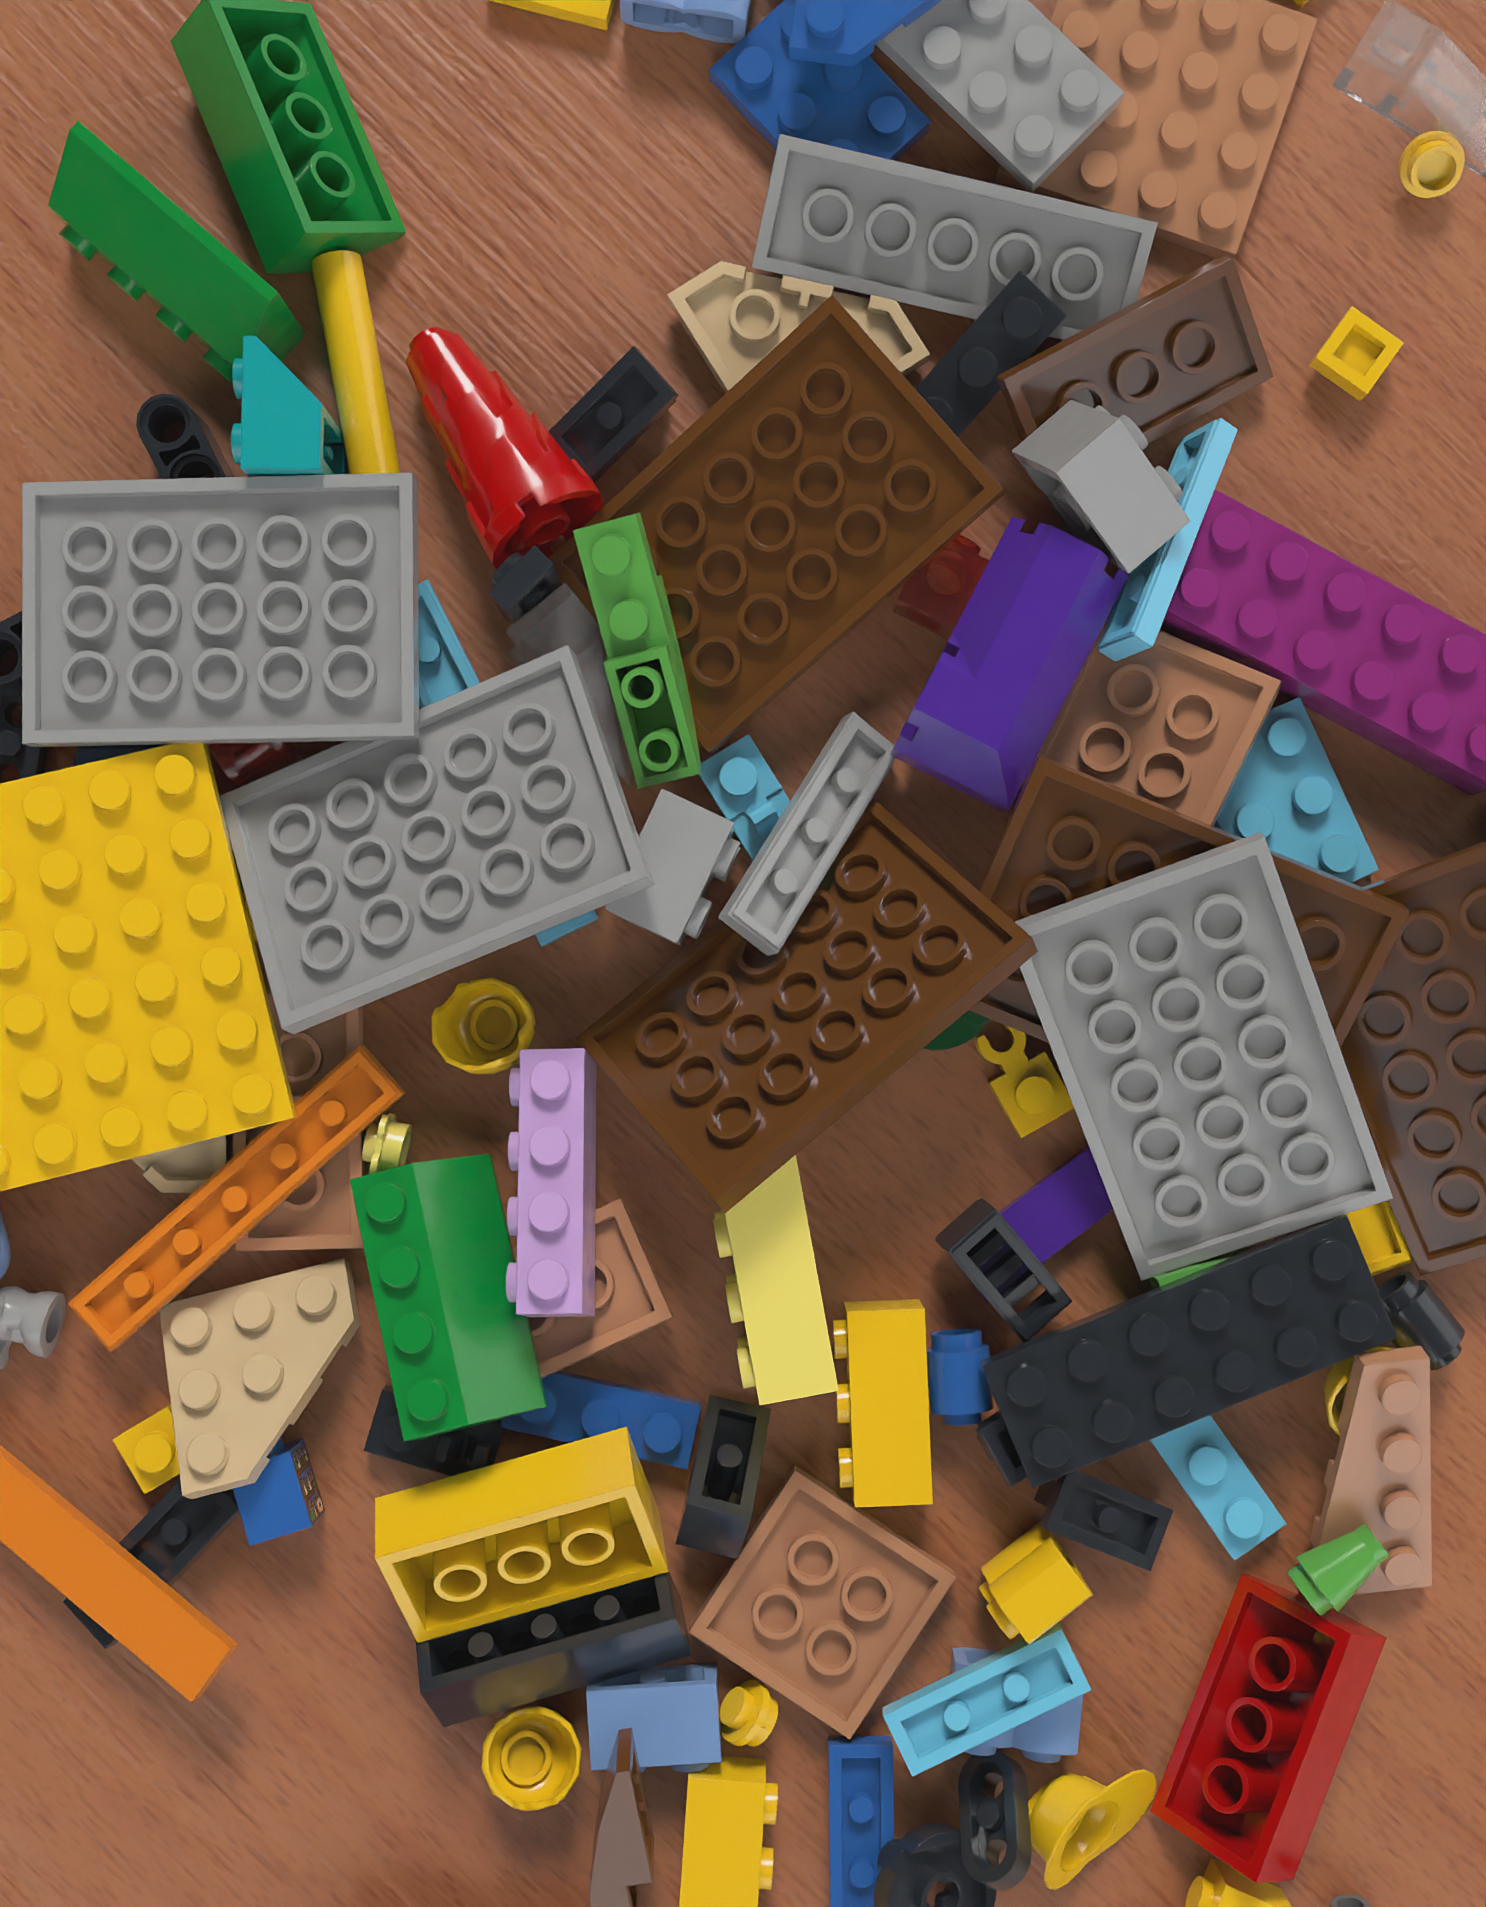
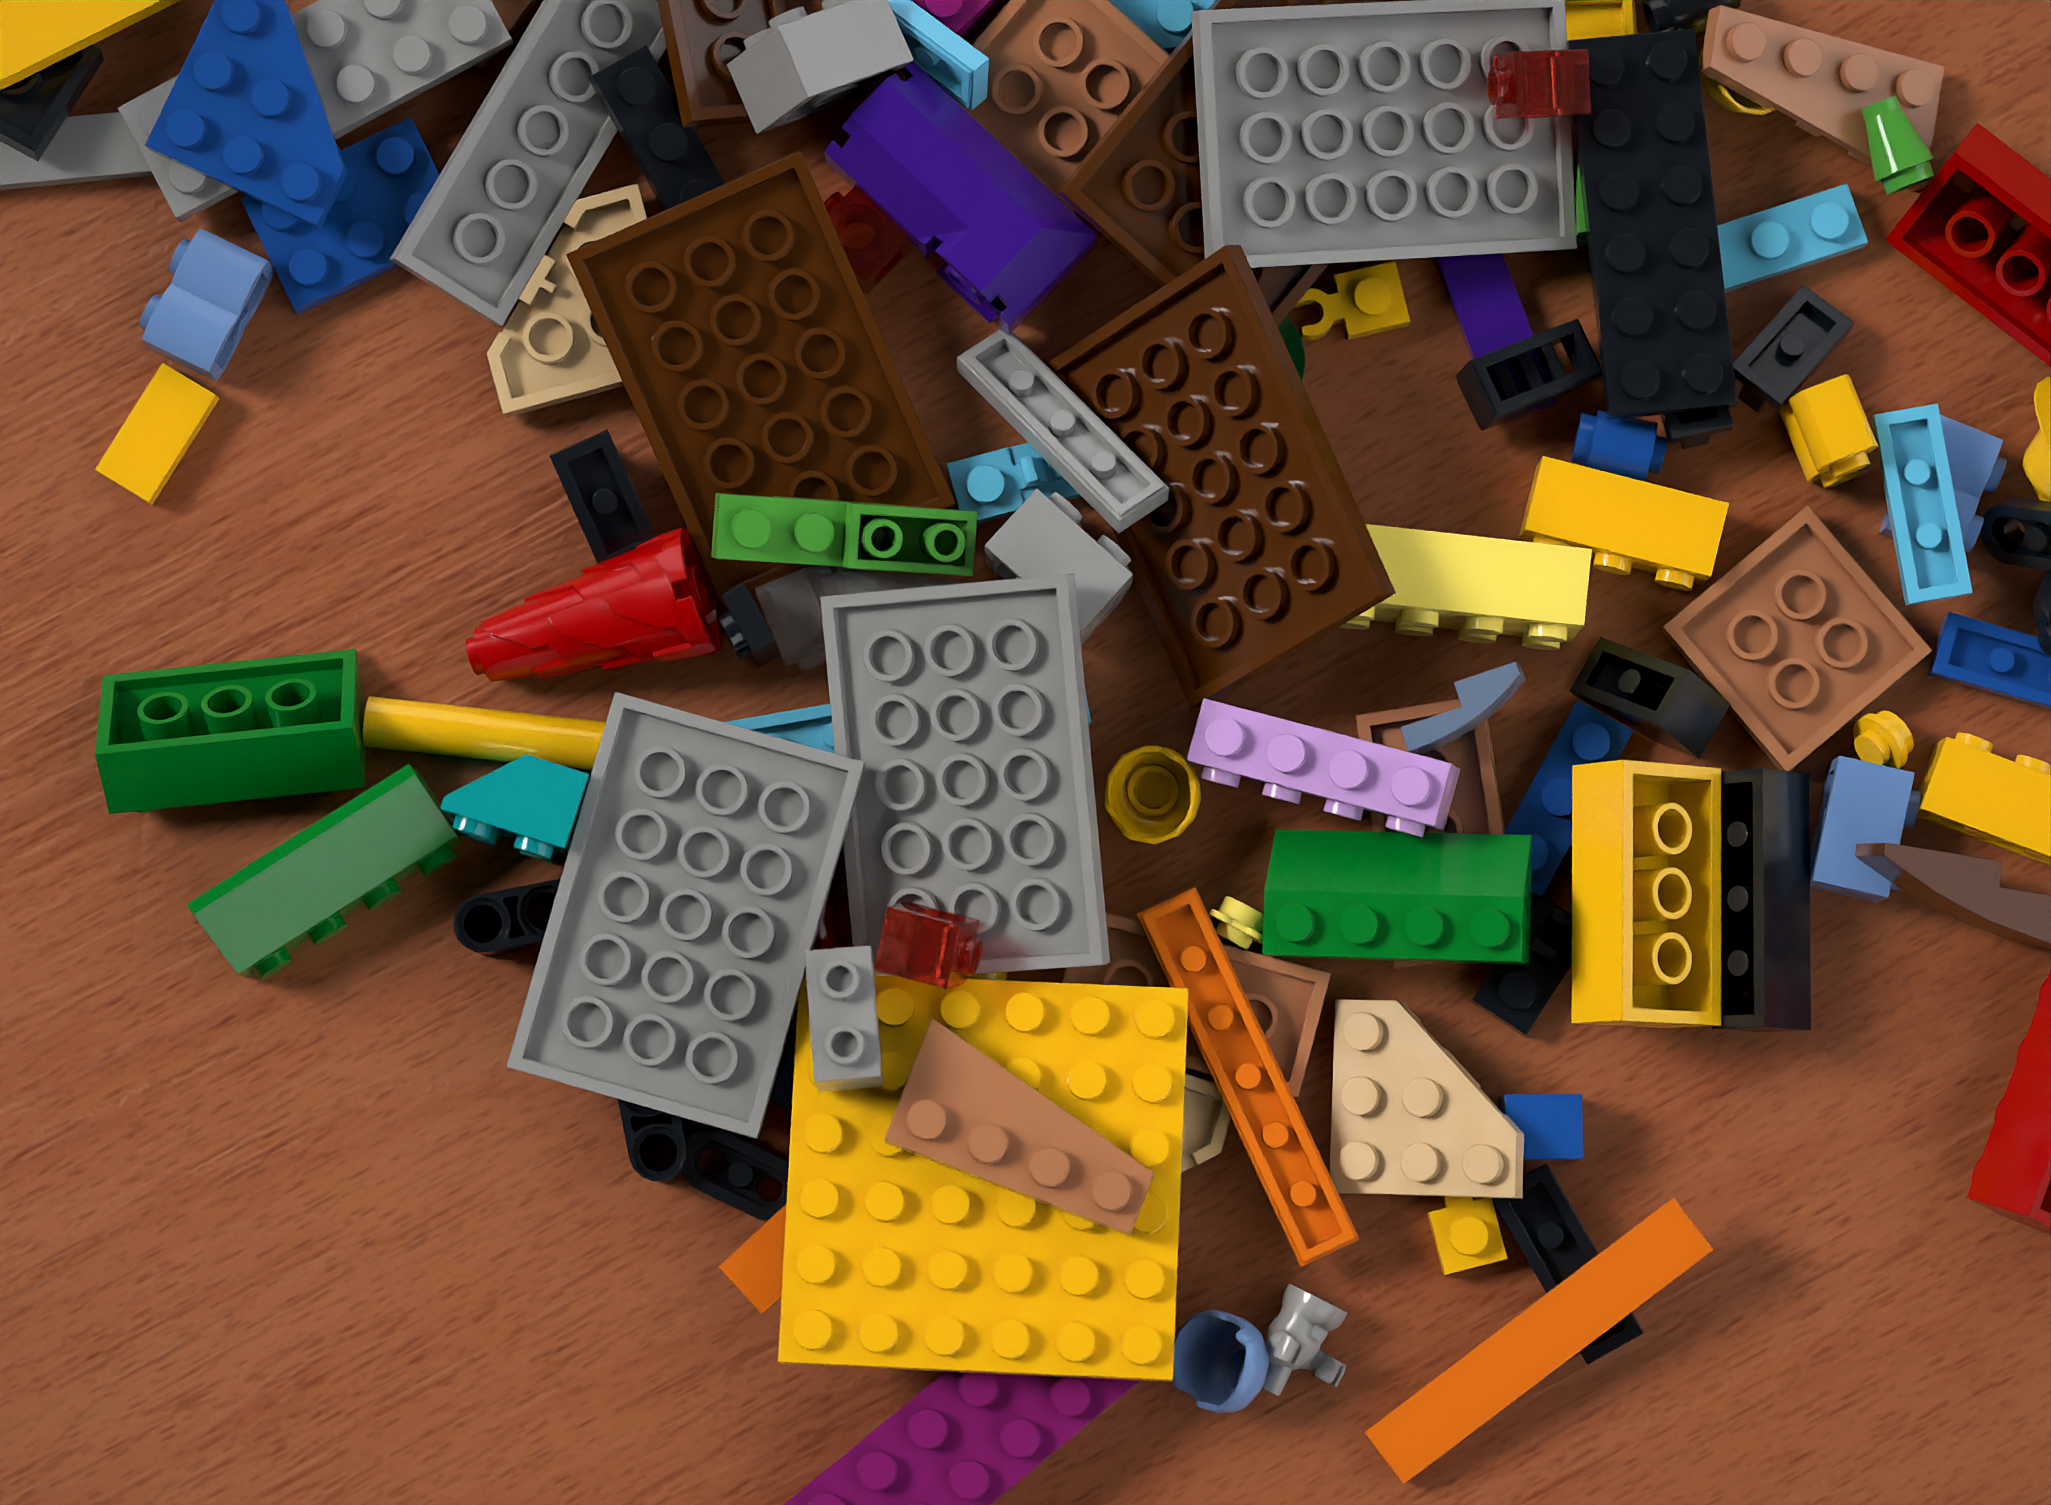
camera: 75 degrees left, 5 degrees down
yellow hair [481,1706,582,1811] -> none
none -> light grey brick [804,945,883,1092]
none -> clear red brick [874,901,983,989]
none -> nougat wing [884,1018,1154,1237]
none -> sand blue slope [1400,662,1526,755]
none -> clear red brick [1487,49,1591,120]

